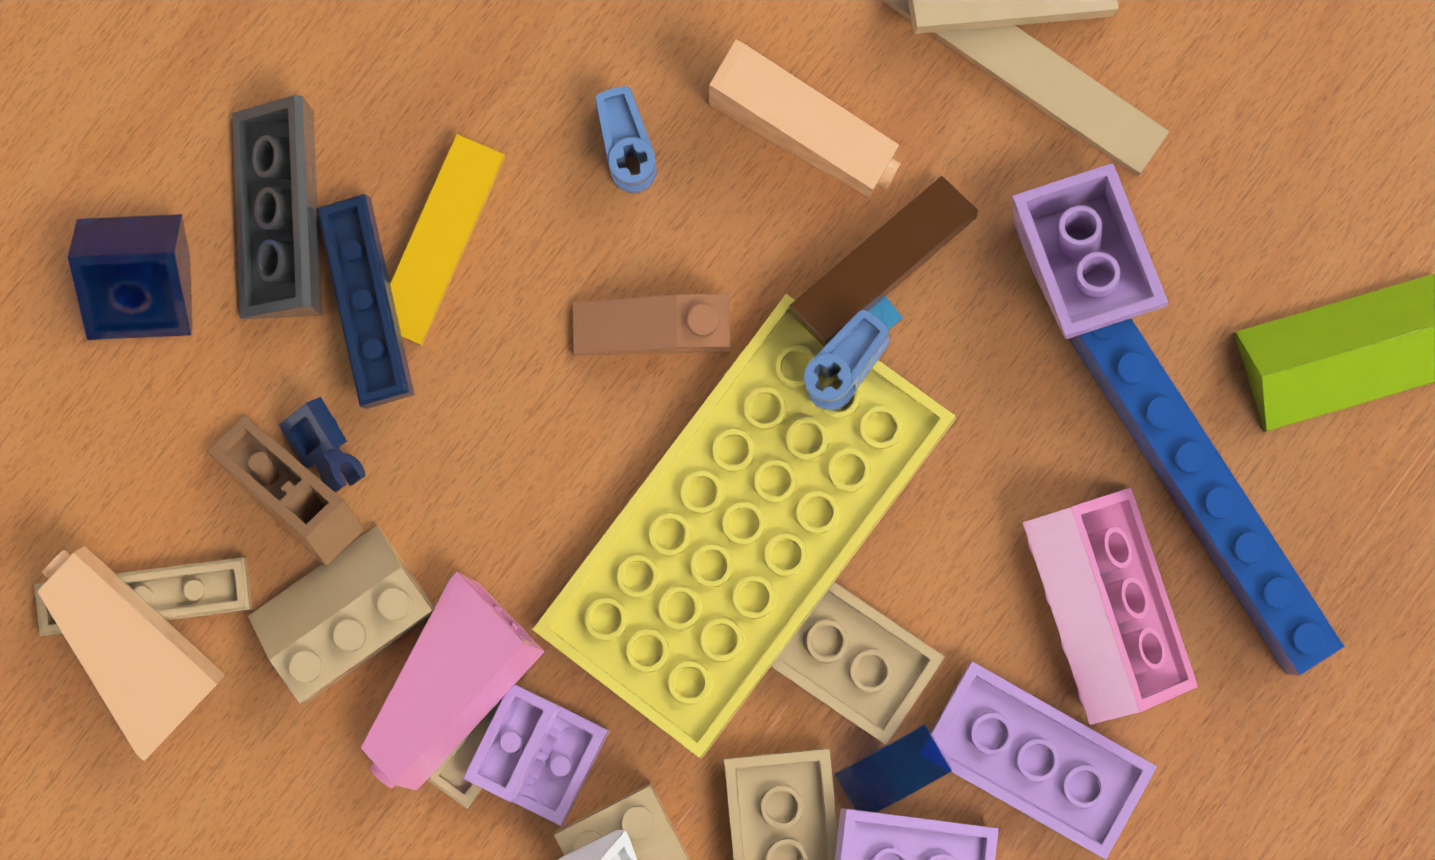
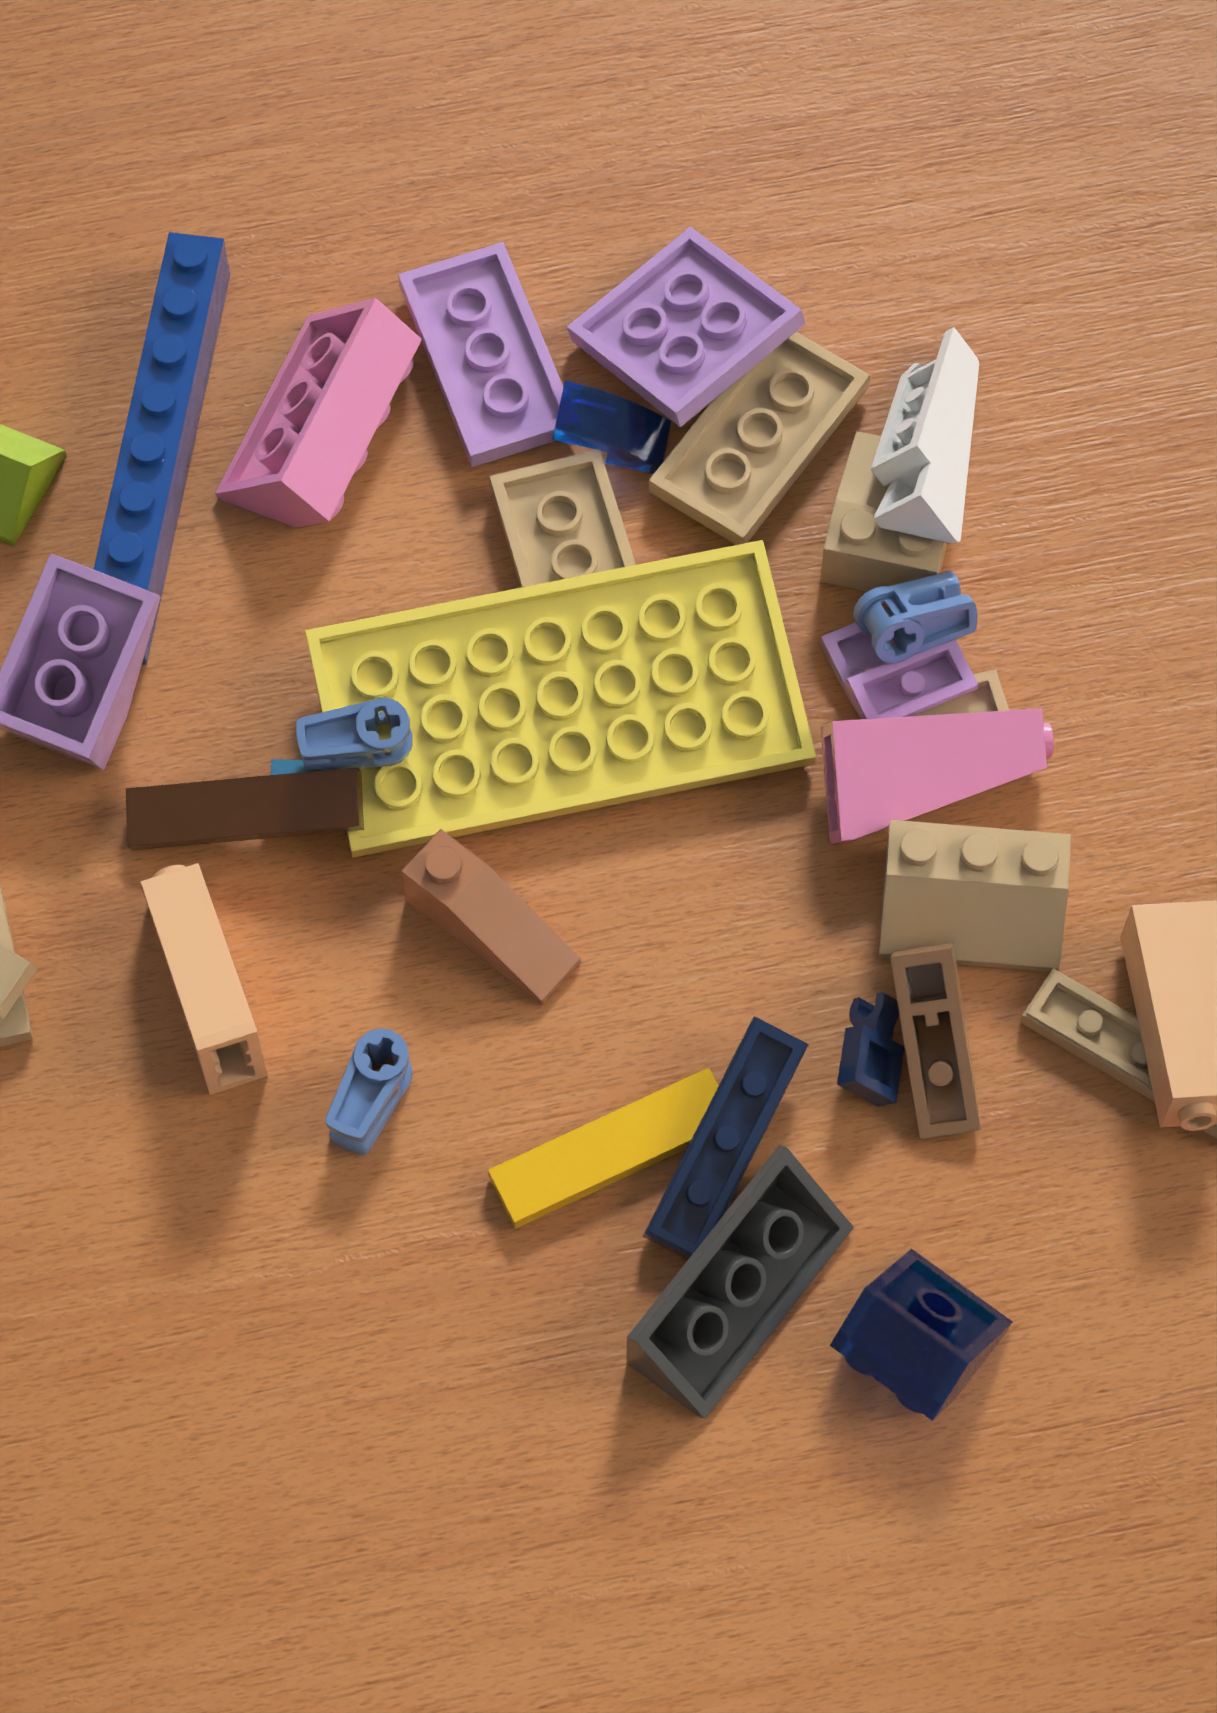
camera: 135 degrees left, 20 degrees down
none -> medium blue piece [853,571,978,663]

